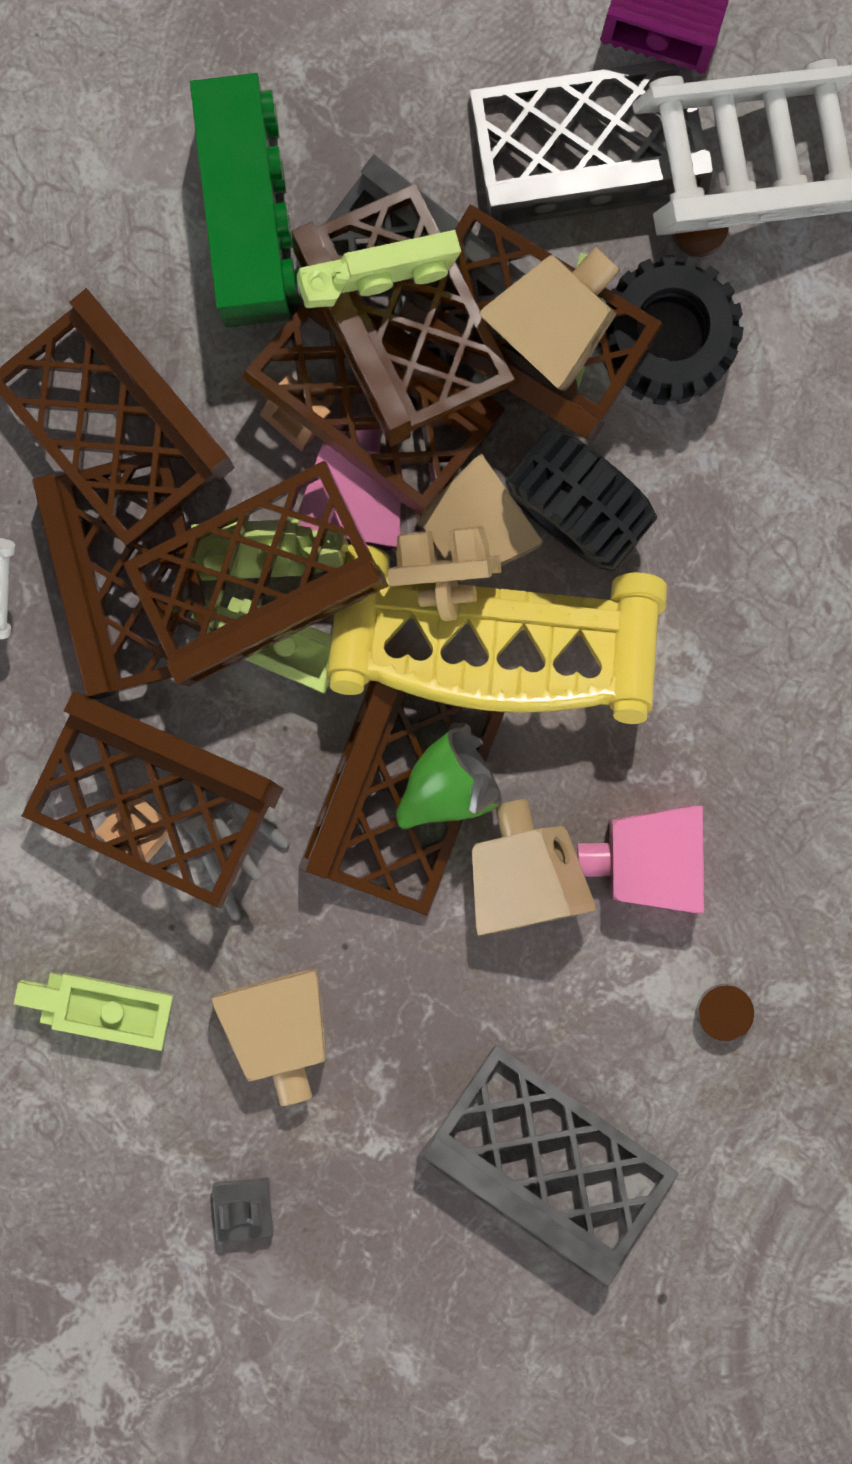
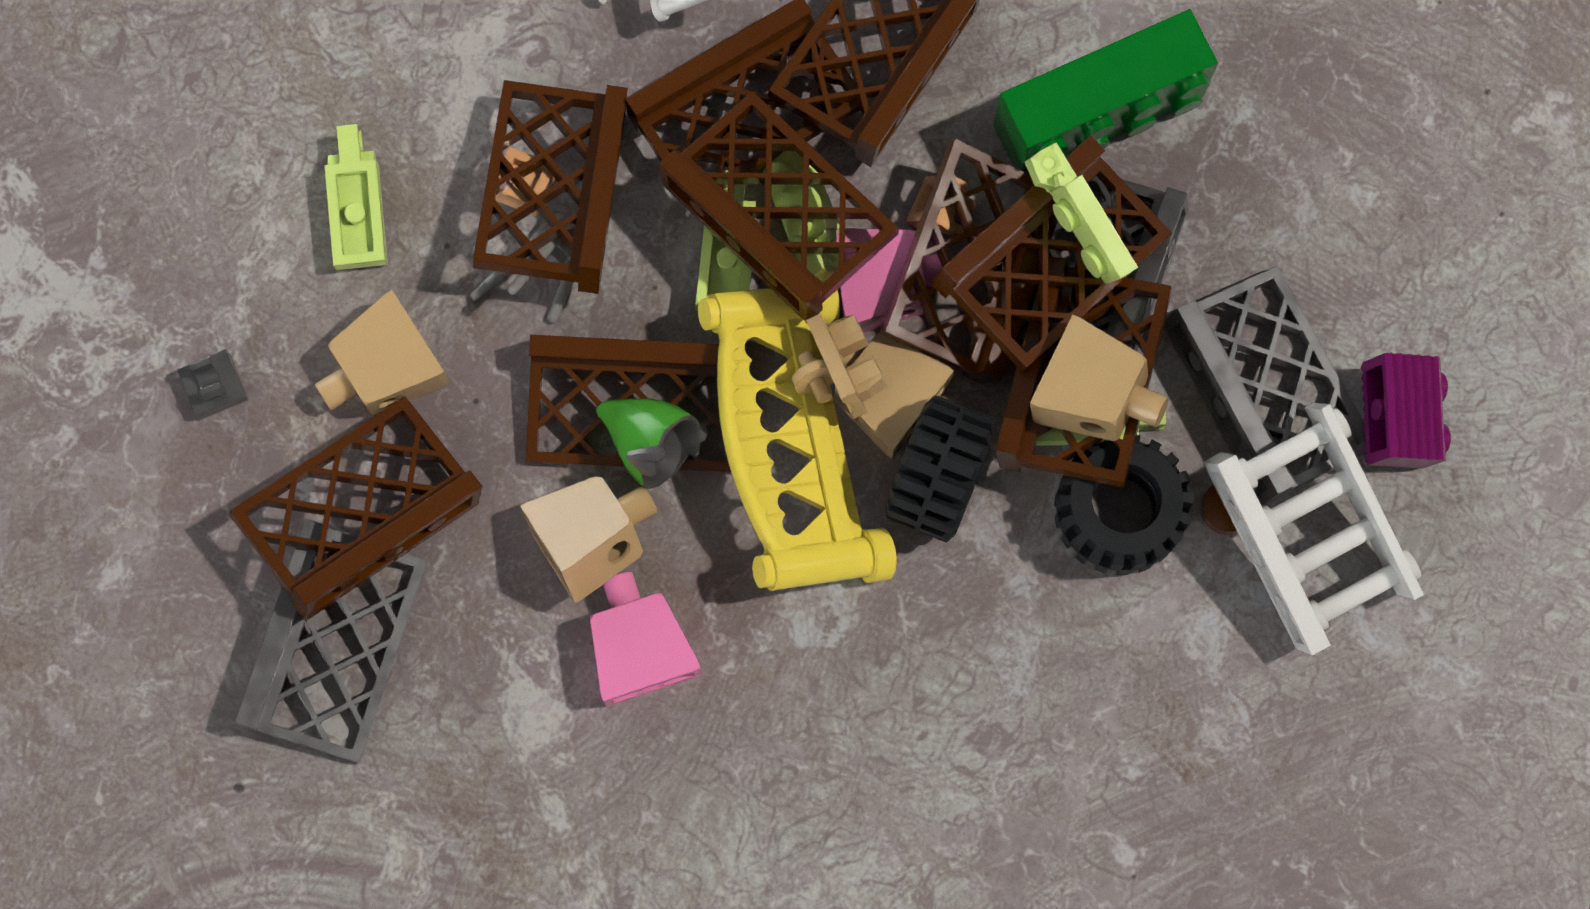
camera: 70 degrees right, 10 degrees down
reddish brown tile [697,984,754,1041] -> none
none -> reddish brown fence [230,396,483,622]

